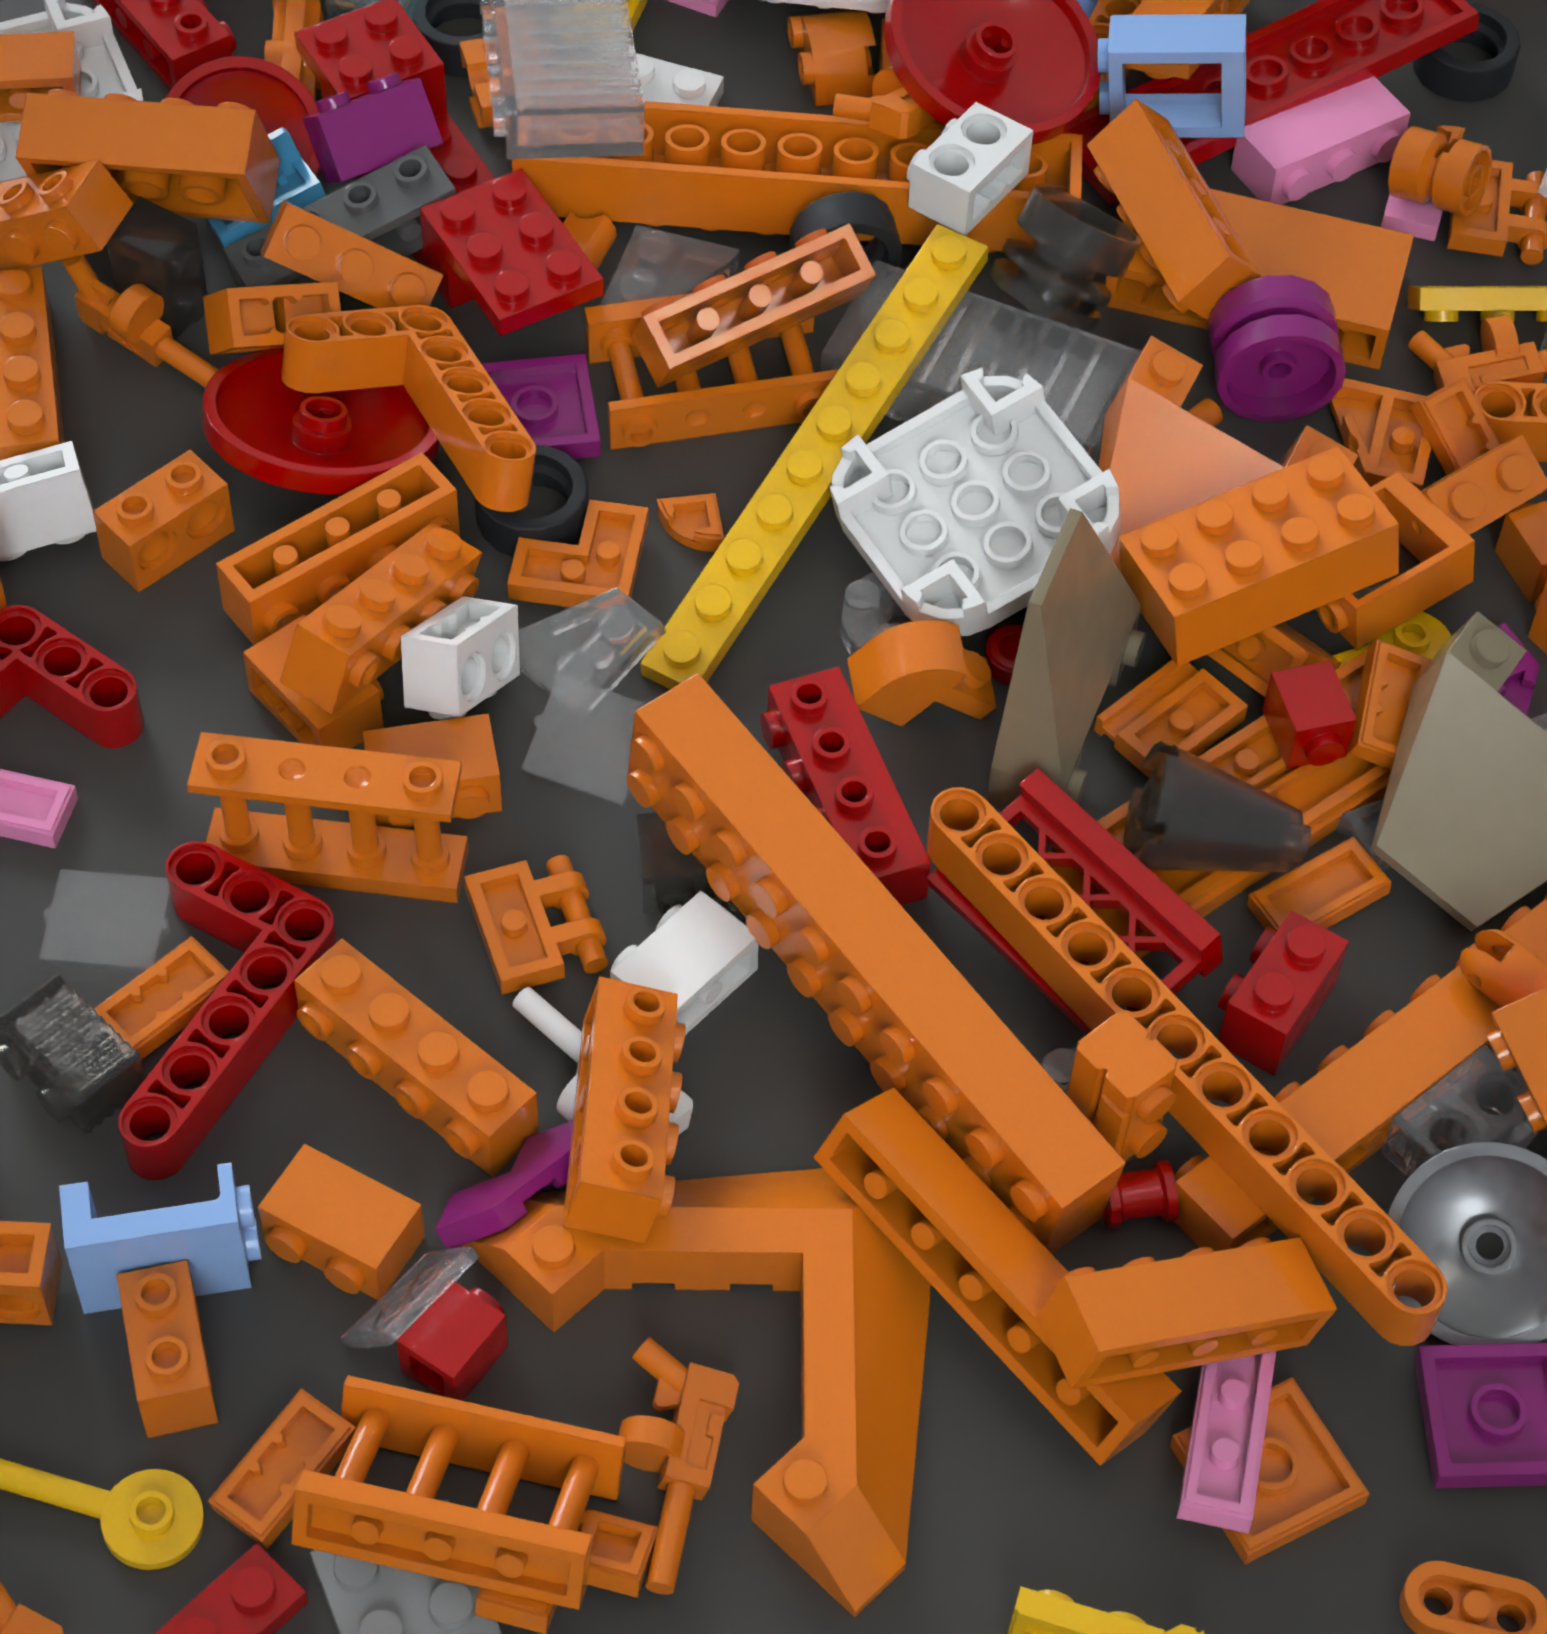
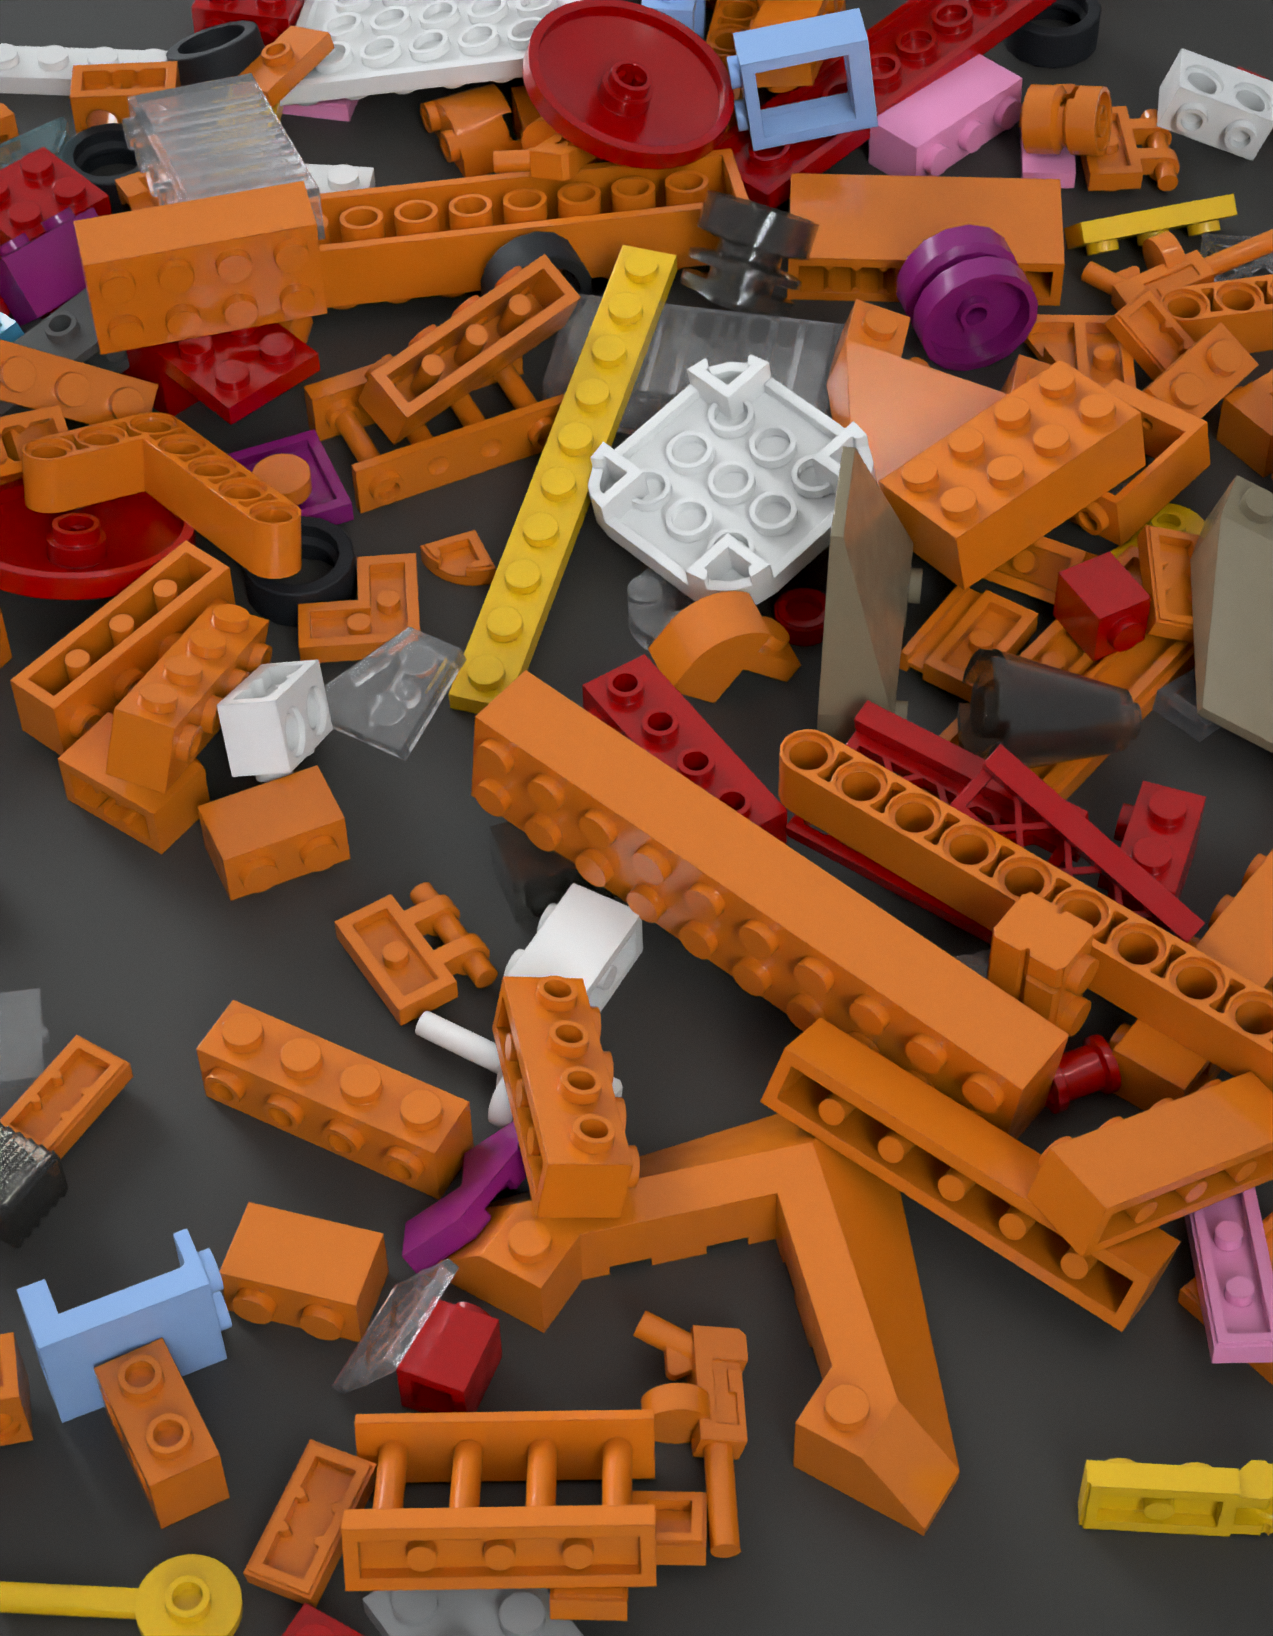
camera: 10 degrees left, 5 degrees down
red beam [118,841,337,1180] -> none
orange fence [187,732,469,903] -> none
clear piece [521,674,646,807] -> none
clear wing [601,225,740,305] -> none
white brick [907,102,1033,236] -> none
orange brick [1087,99,1262,321] -> none
orange tile [1247,836,1392,931] -> none
none -> orange brick [73,181,327,355]
none -> orange tile [252,454,312,505]
none -> red fence [950,744,1205,943]

